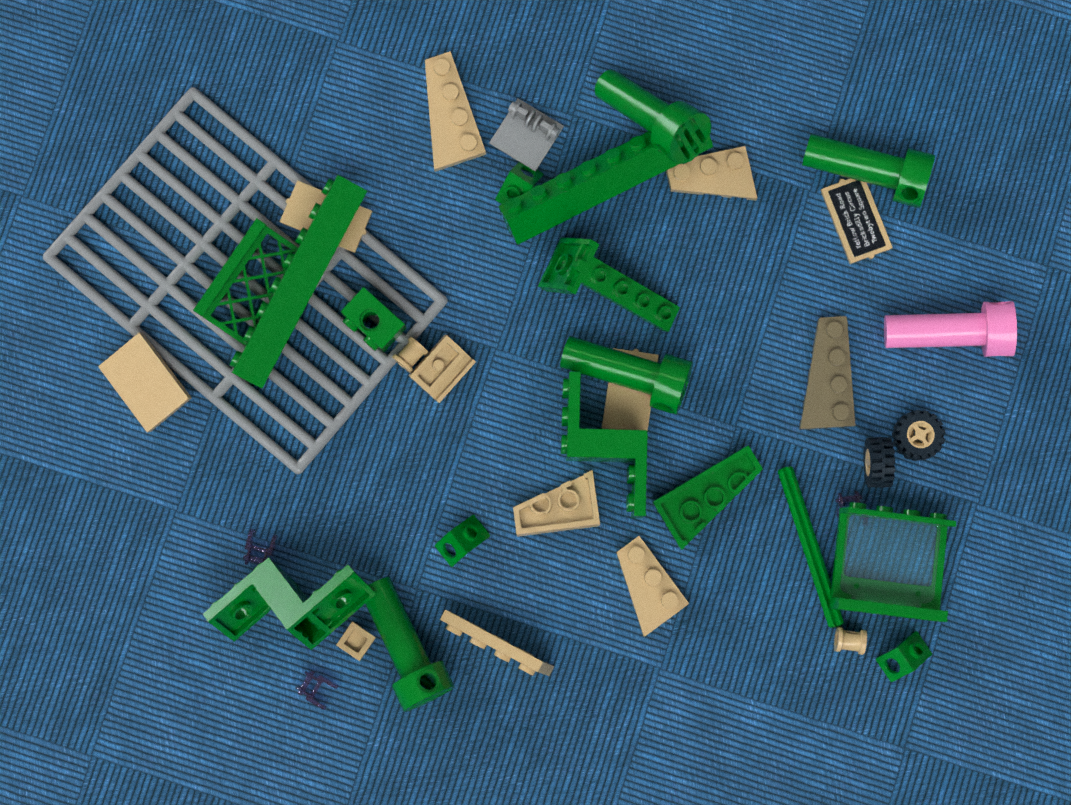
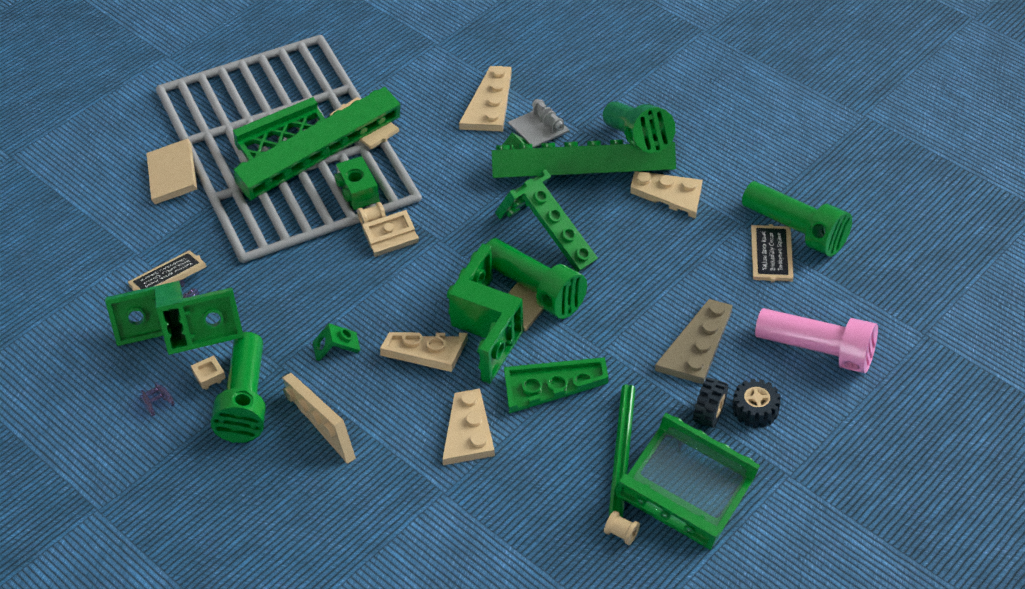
camera: 30 degrees right, 35 degrees down
green bracket [876,631,932,682] -> none
none -> piece [128,250,207,291]

